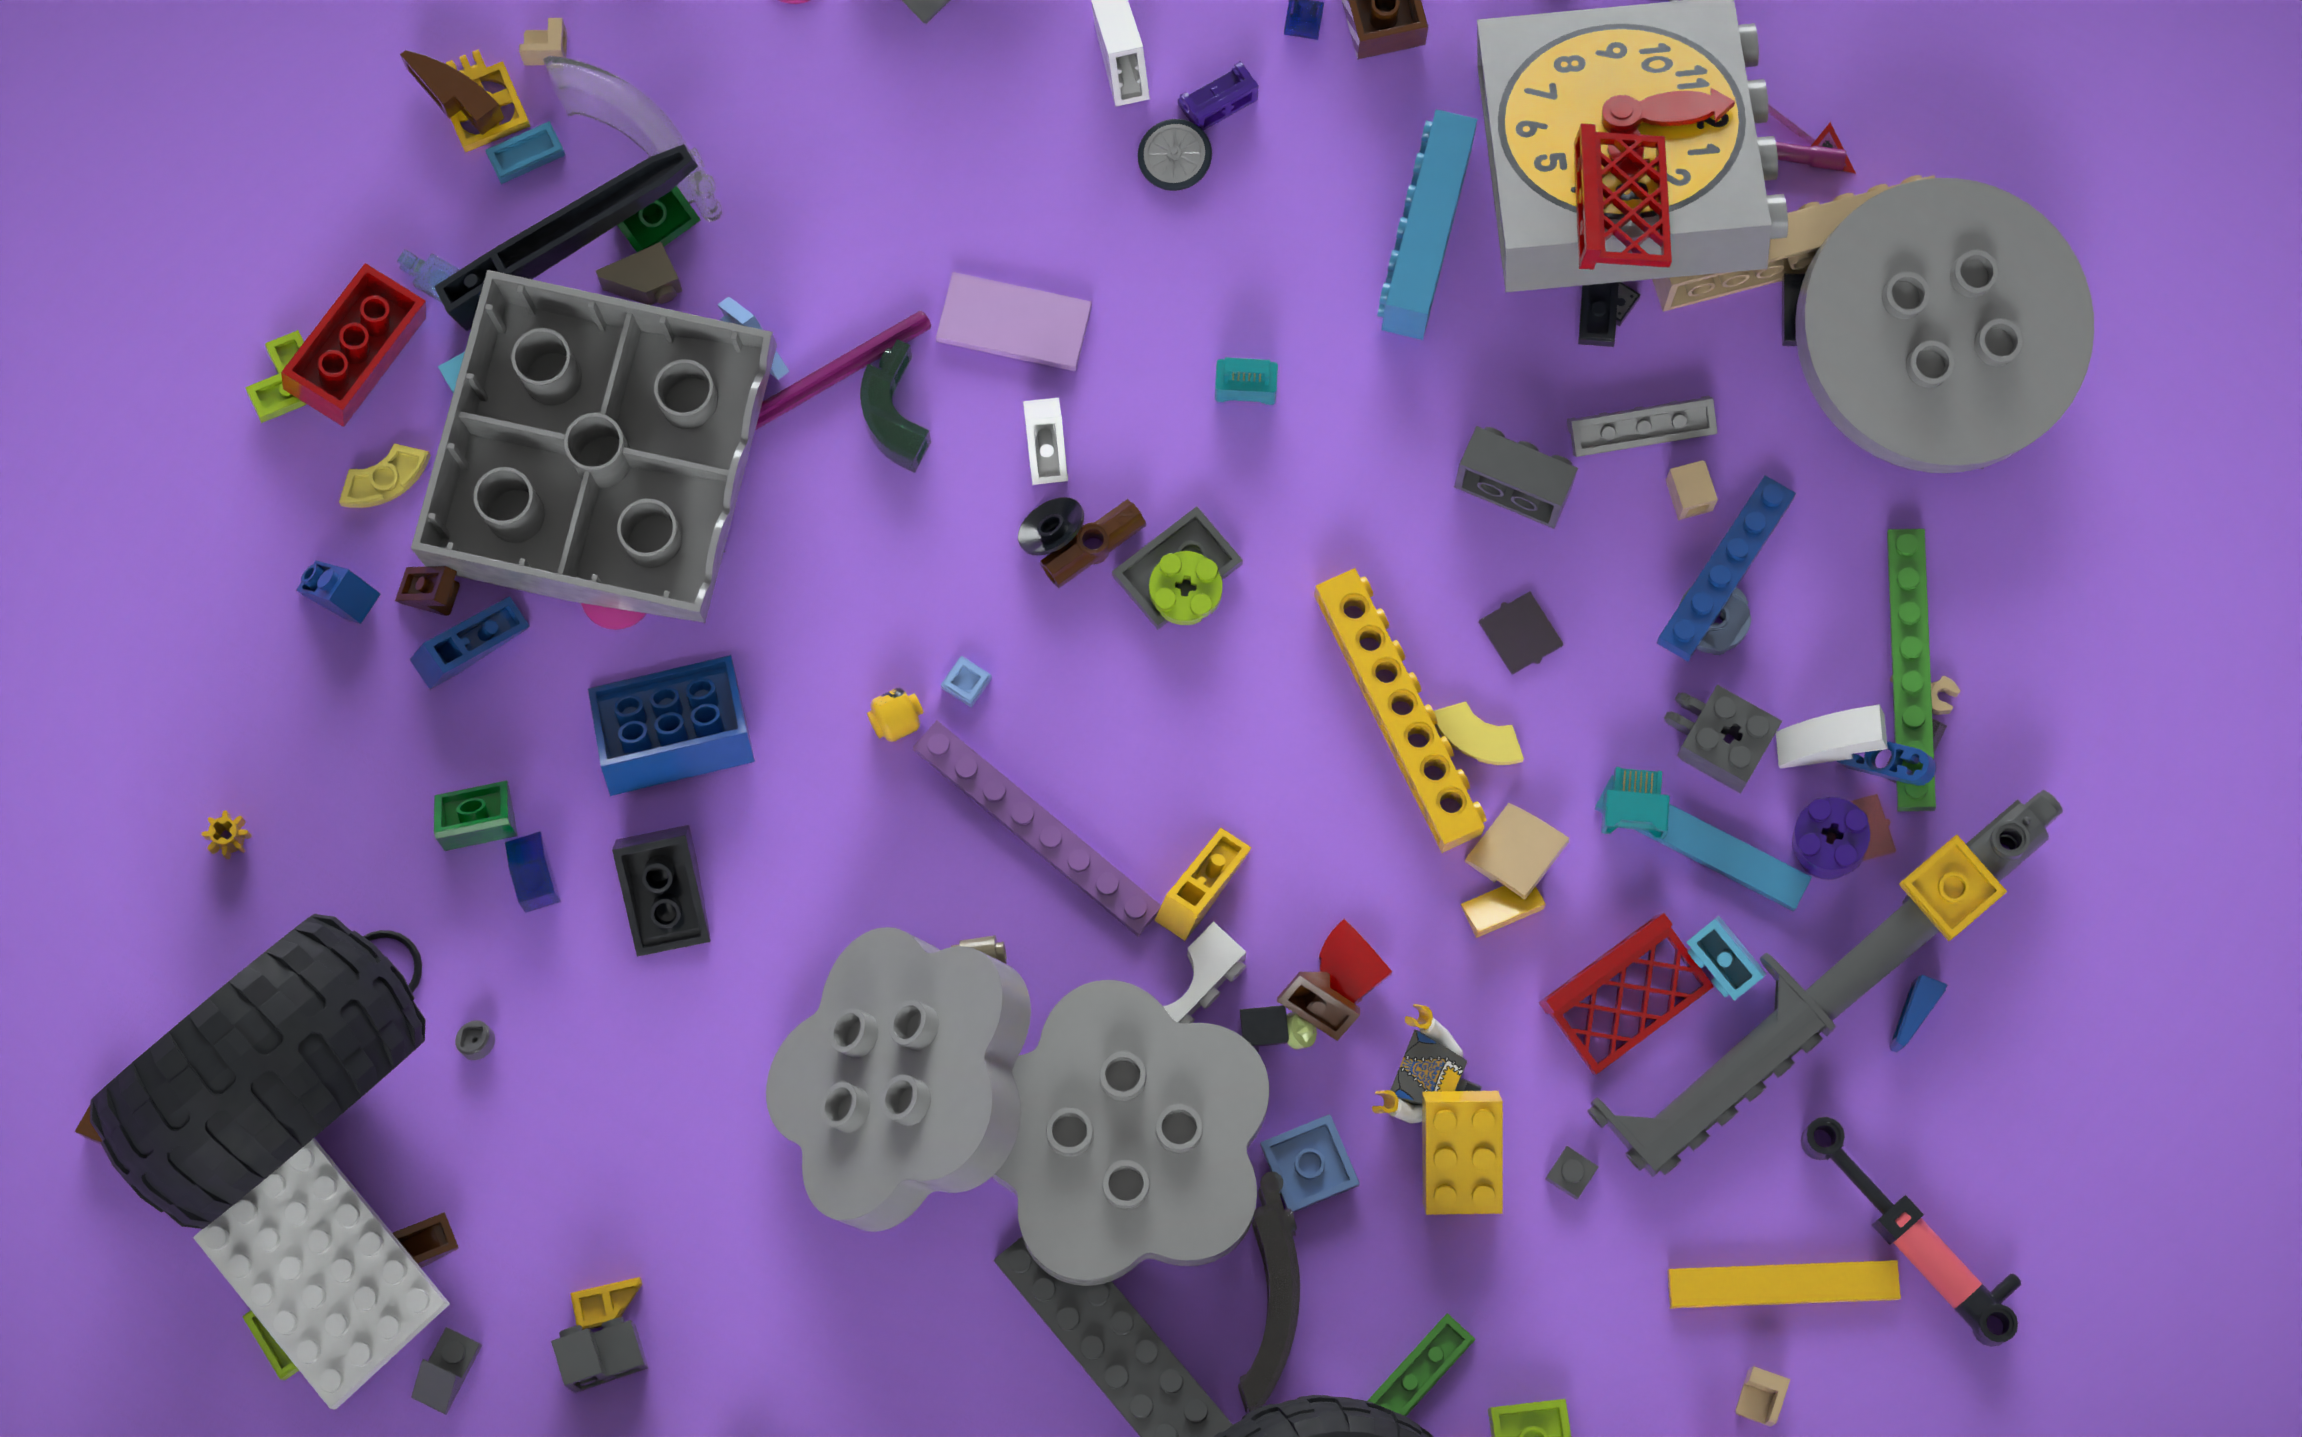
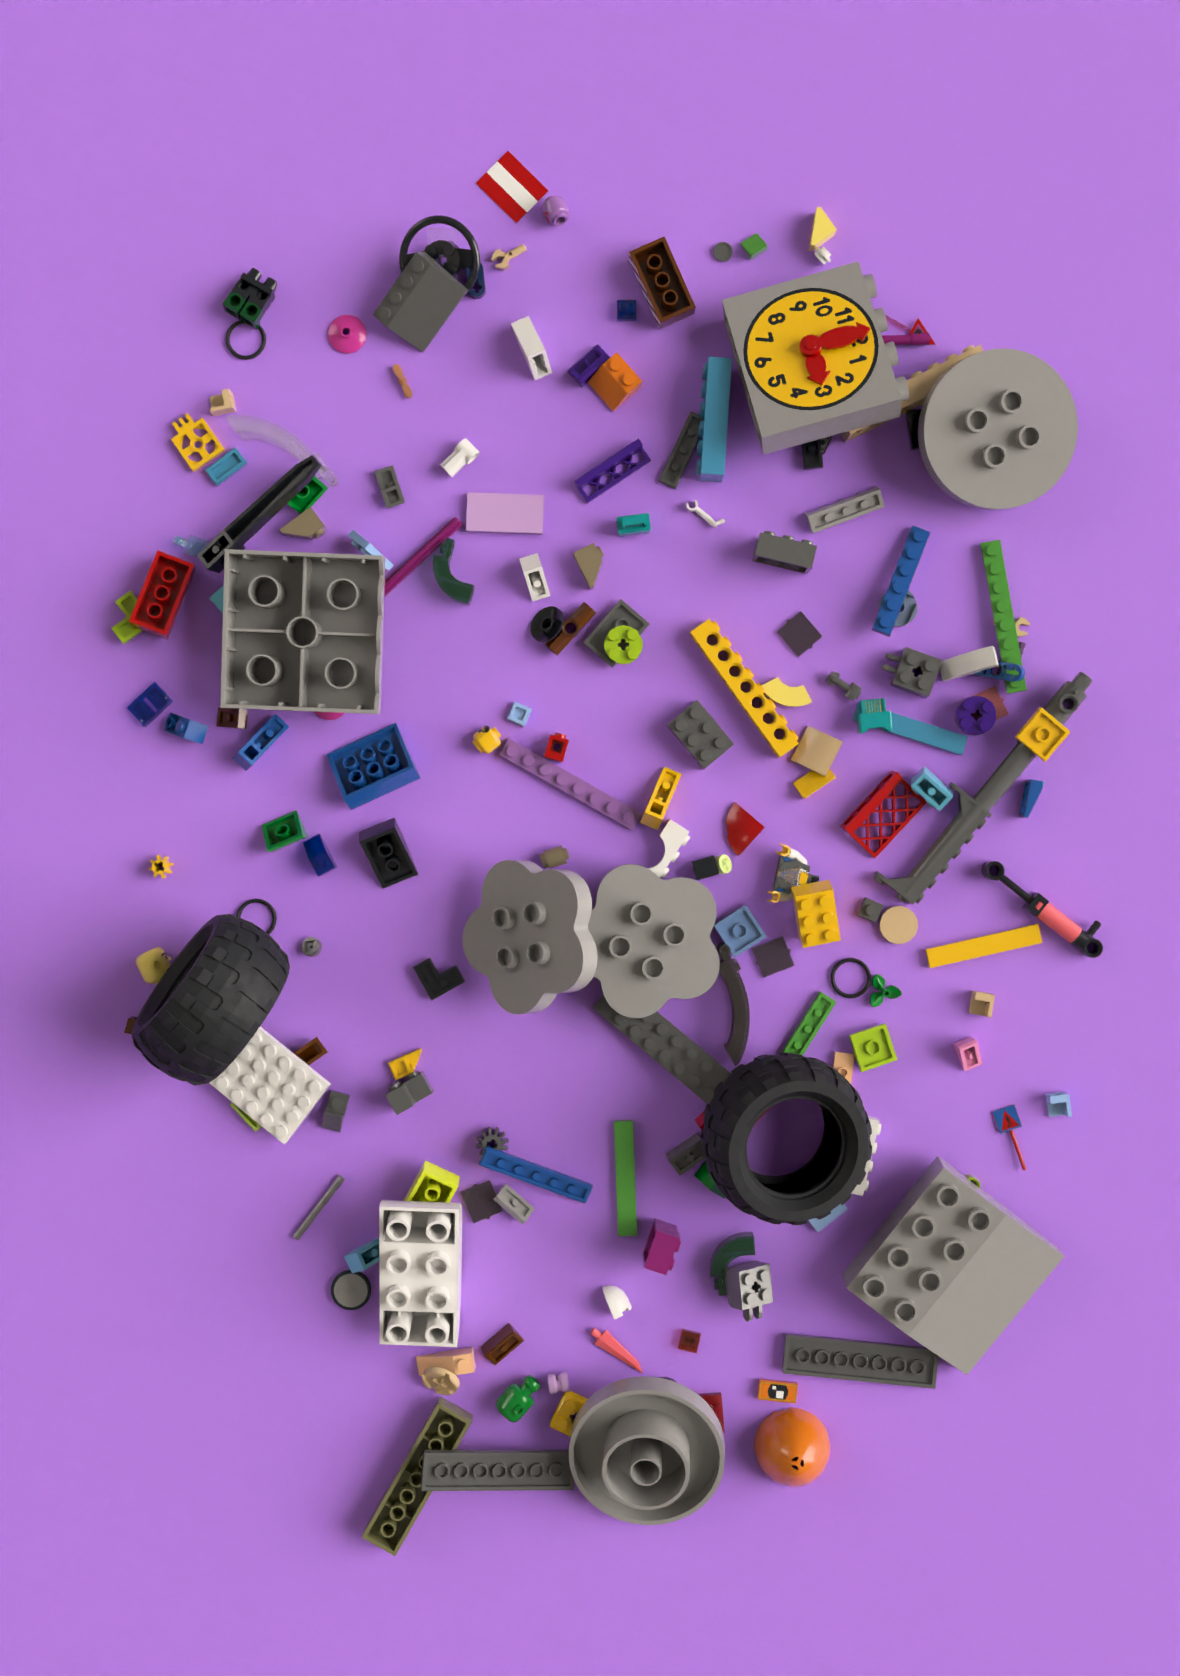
camera: 15 degrees left, 15 degrees up
light yellow tile [339,443,431,508] -> none
reddish brown slope [400,50,504,135] -> none
light grey wheel [1138,119,1212,191] -> none
reddish brown slope [1277,972,1360,1041] -> none
red fence [1574,123,1672,270] -> none
tan panel [1666,460,1718,520] -> none
none -> clear blue piece [127,682,174,727]
none -> light yellow piece [136,947,172,985]
none -> dark grey slope [374,465,405,509]
none -> nougat piece [393,364,412,398]
none -> black plate [413,958,465,1001]
none -> white piece [440,438,480,477]
none -> red brick [544,732,569,763]
none -> dark tan slope [573,543,604,590]
none -> dark purple fence [574,438,651,504]
none -> orange slope [588,352,642,411]
none -> dark grey tile [658,411,703,490]
none -> dark grey brick [667,700,734,770]
none -> white piece [686,500,725,528]
none -> clear smoke piece [752,936,795,978]
none -> dark grey bar [826,671,862,701]
none -> black tyre [831,958,871,998]
none -> green plant [870,974,902,1007]
none -> tan tile [879,906,918,944]

